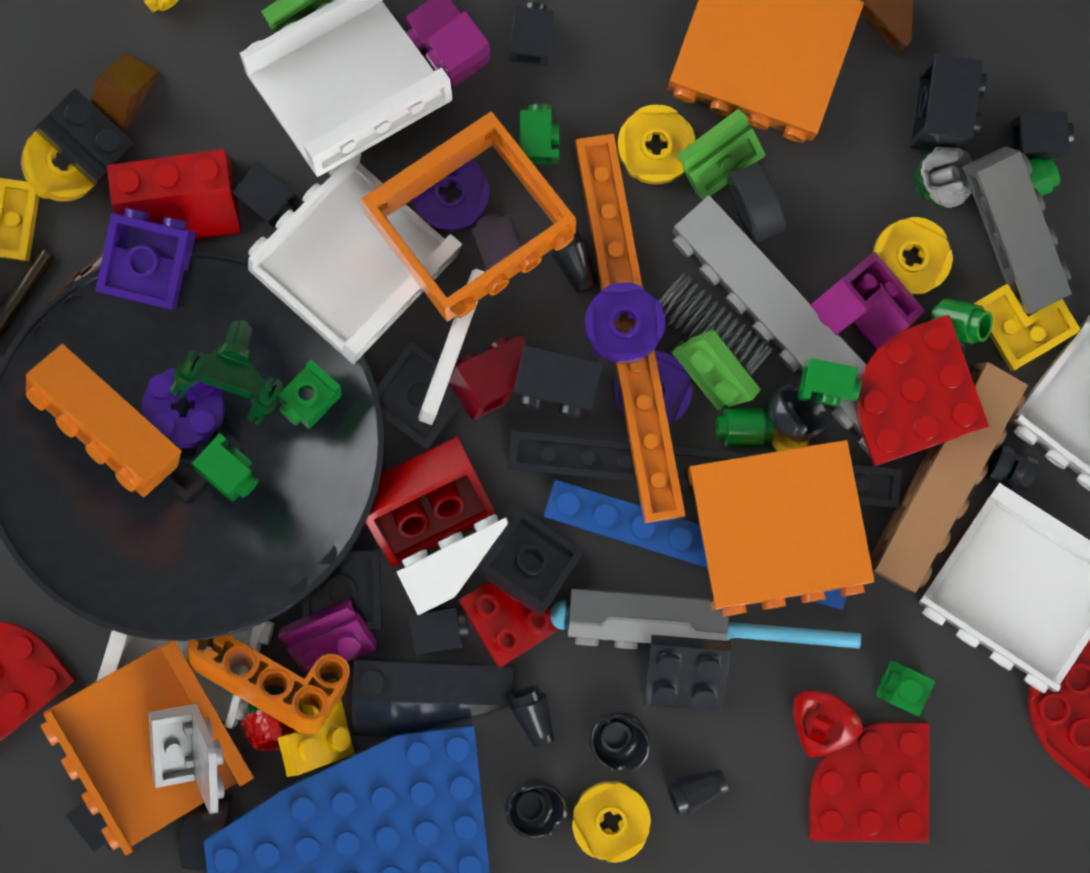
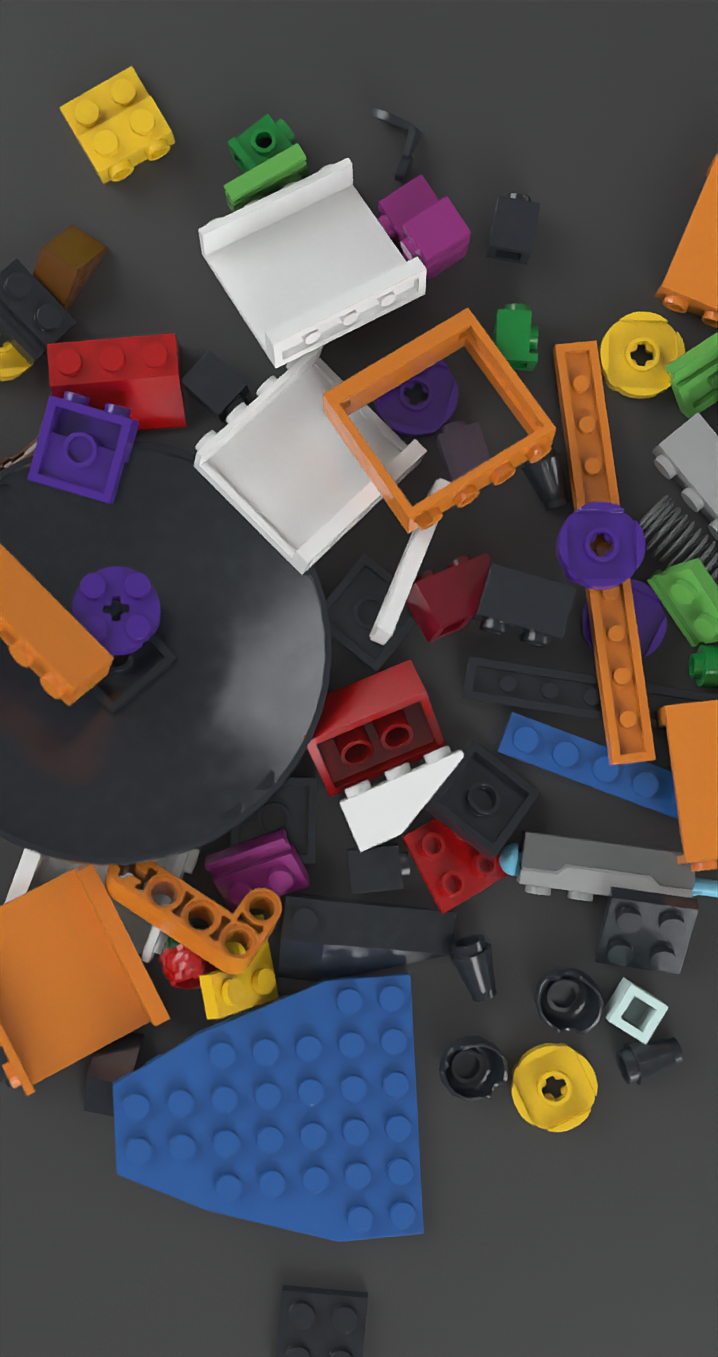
camera: 10 degrees right, 0 degrees up
light grey bracket [148,703,224,814] -> none
dark green axle [170,319,283,424] -> none
green brick [192,433,259,502] -> none
green brick [278,359,342,429] -> none
none -> light aqua brick [602,977,669,1044]

